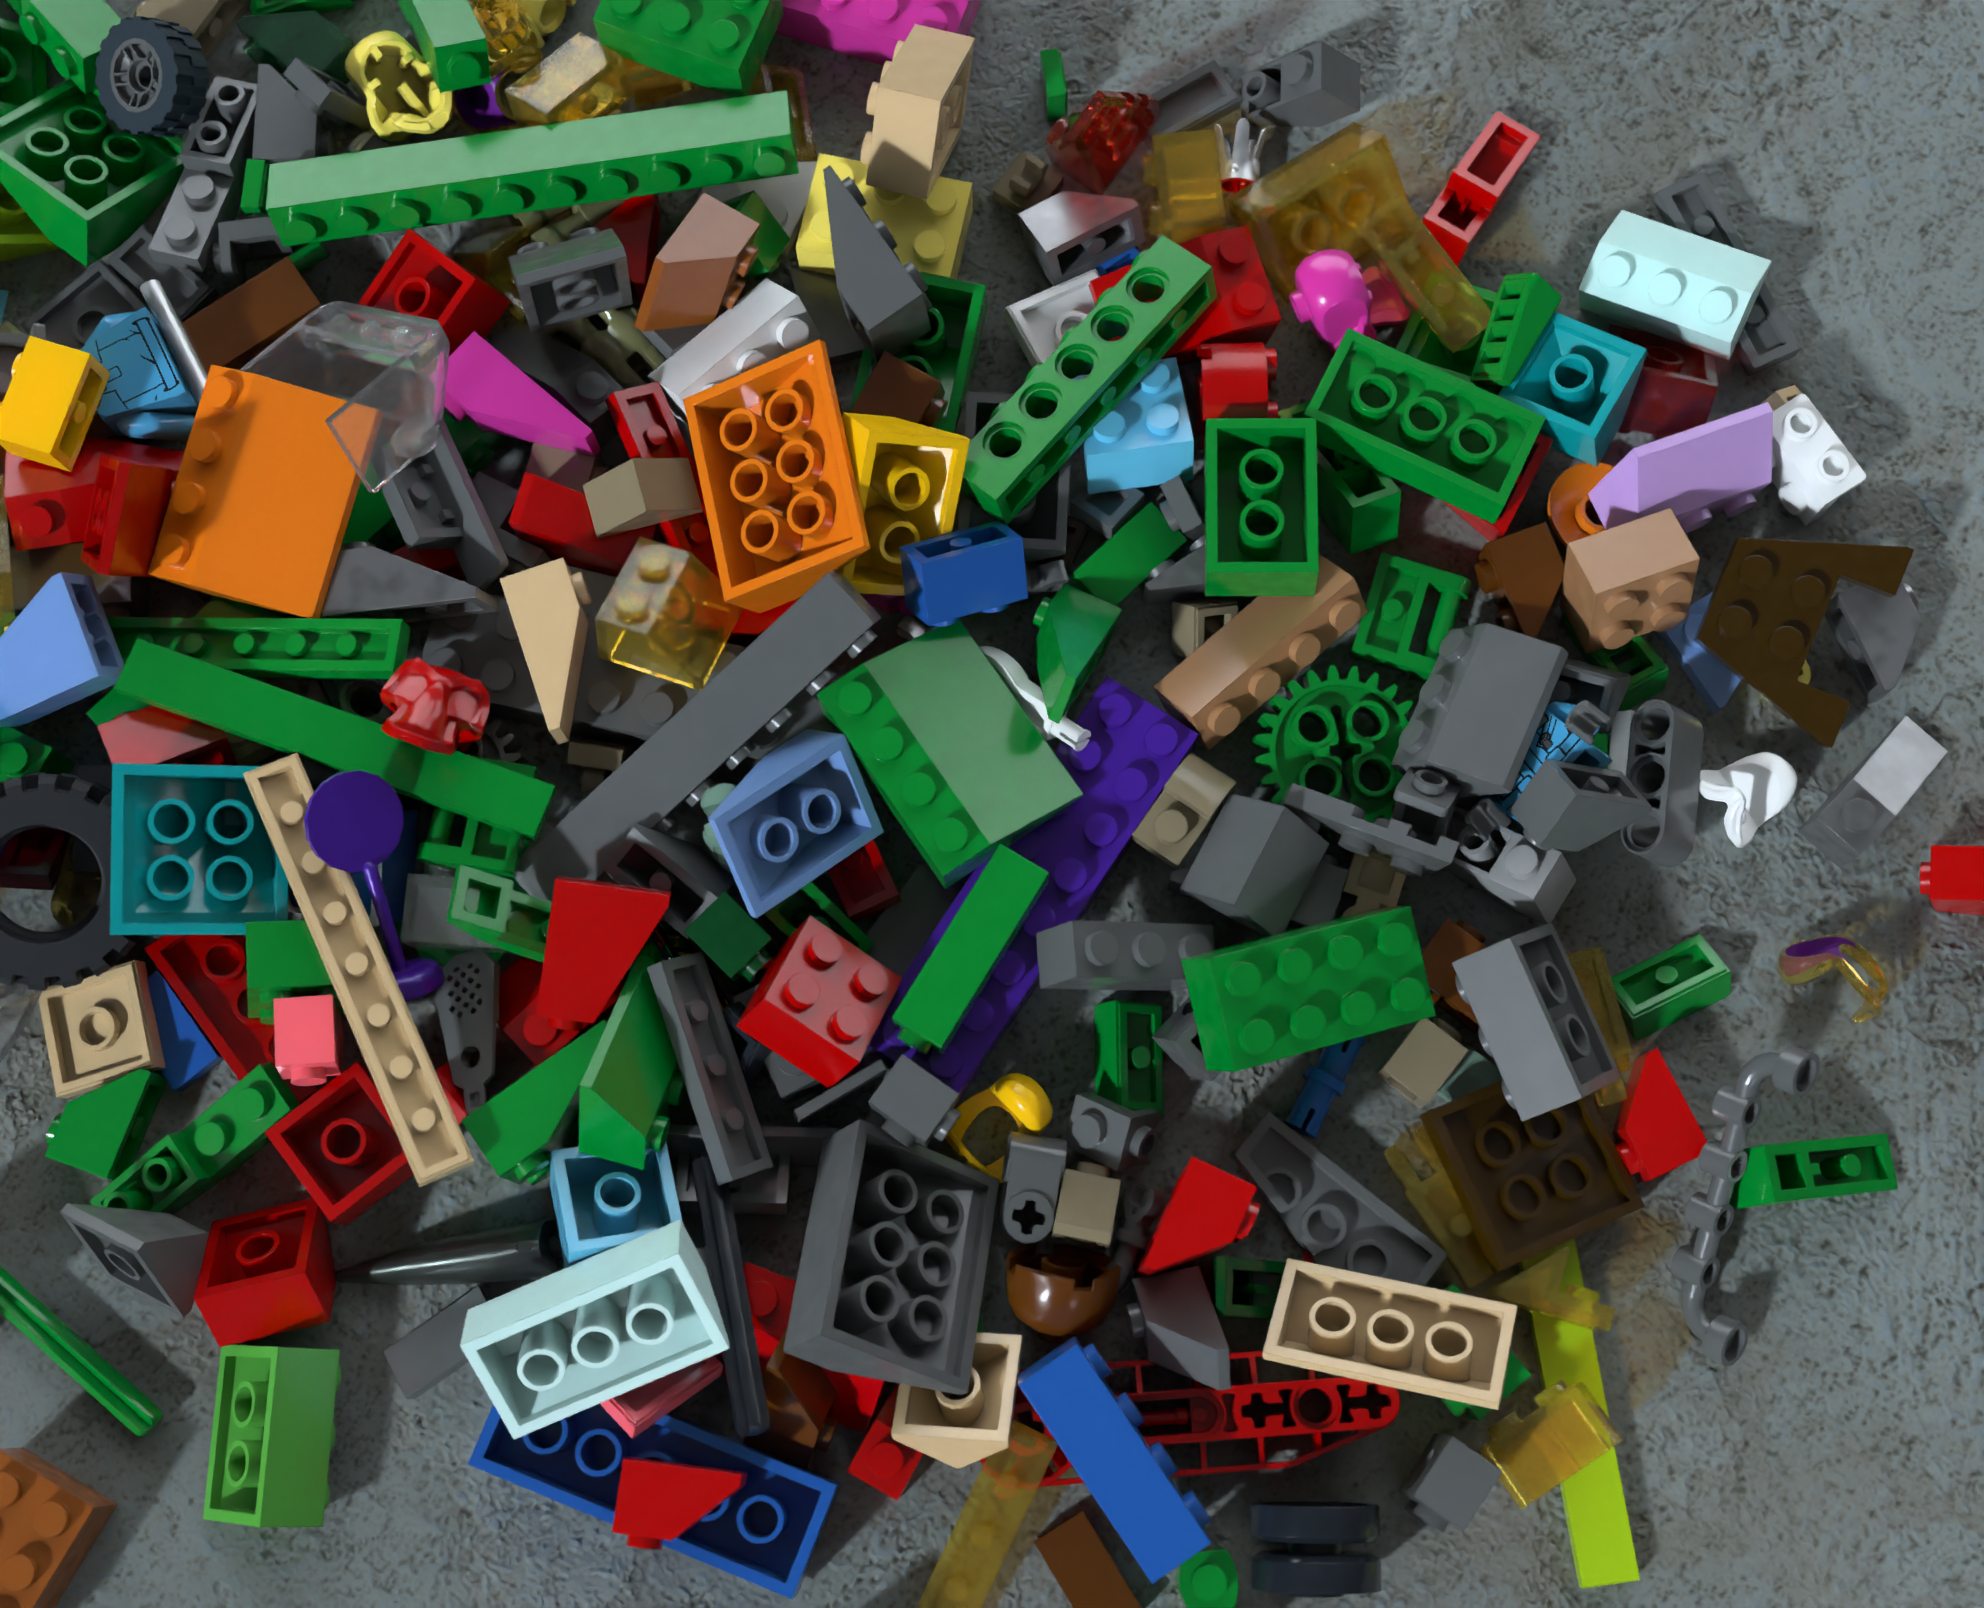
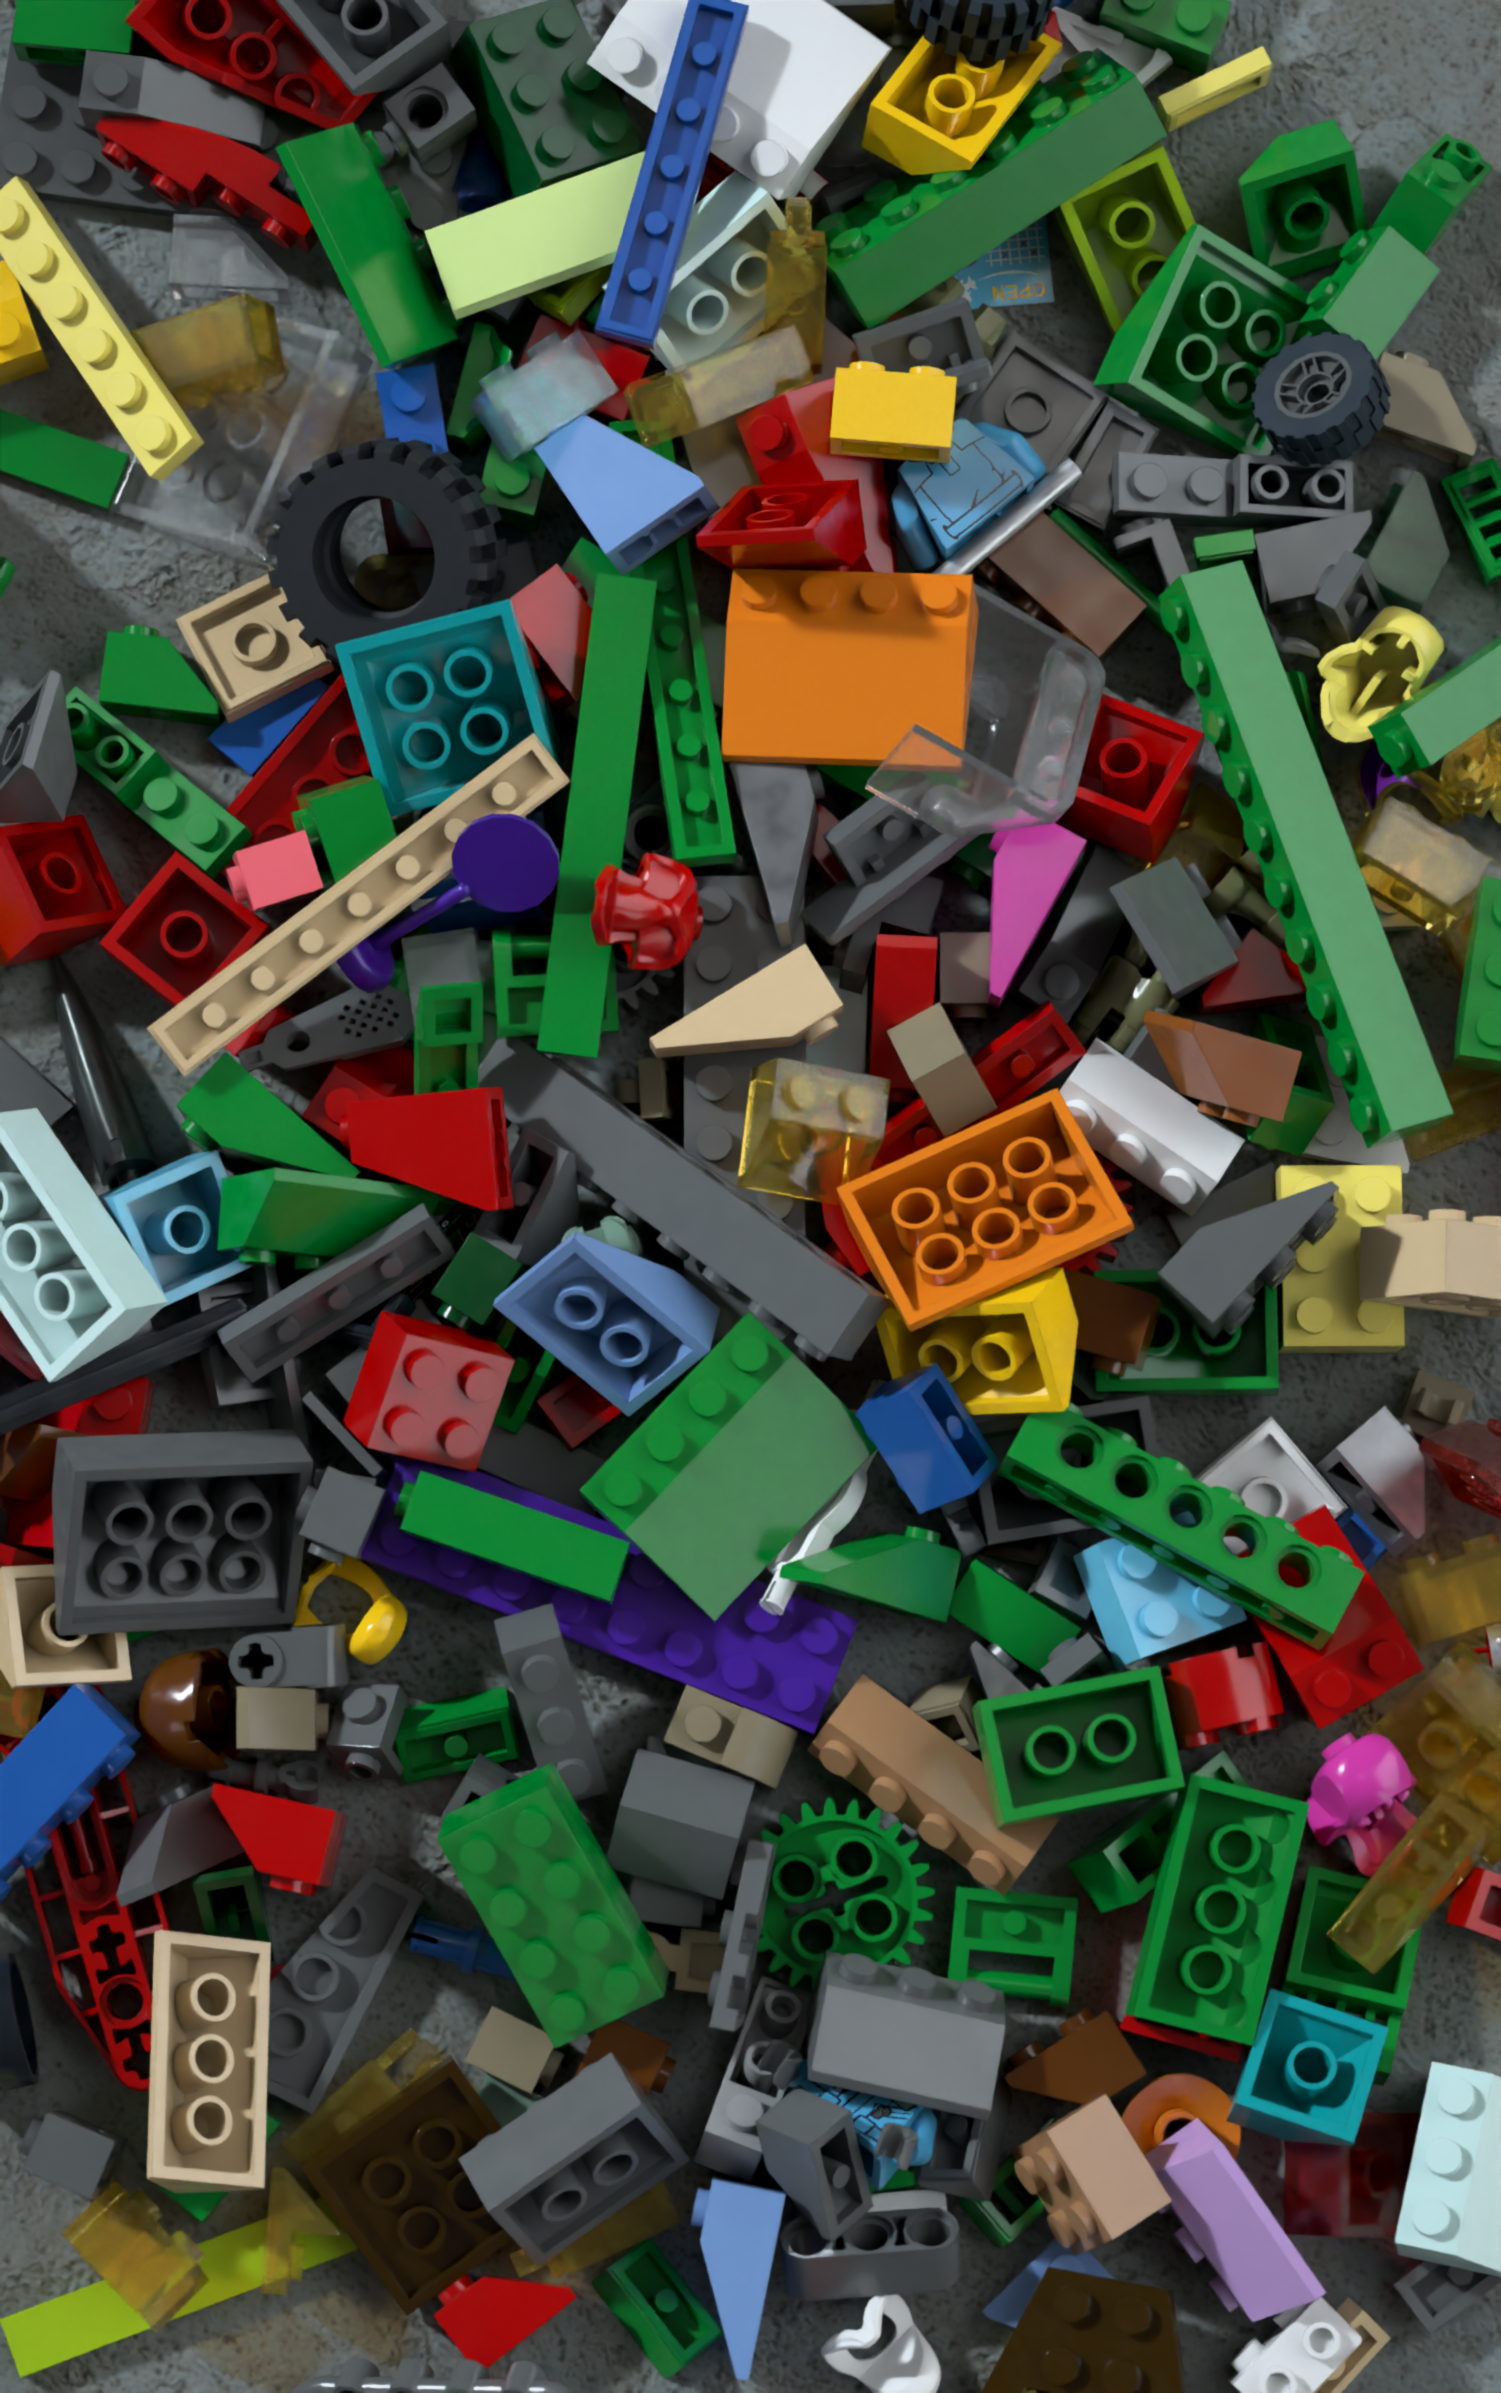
camera: 75 degrees right, 5 degrees up
dark grey bracket [1390,767,1462,846] -> none
green slope [1470,272,1562,387] -> none
none -> medium blue slope [691,2176,786,2381]

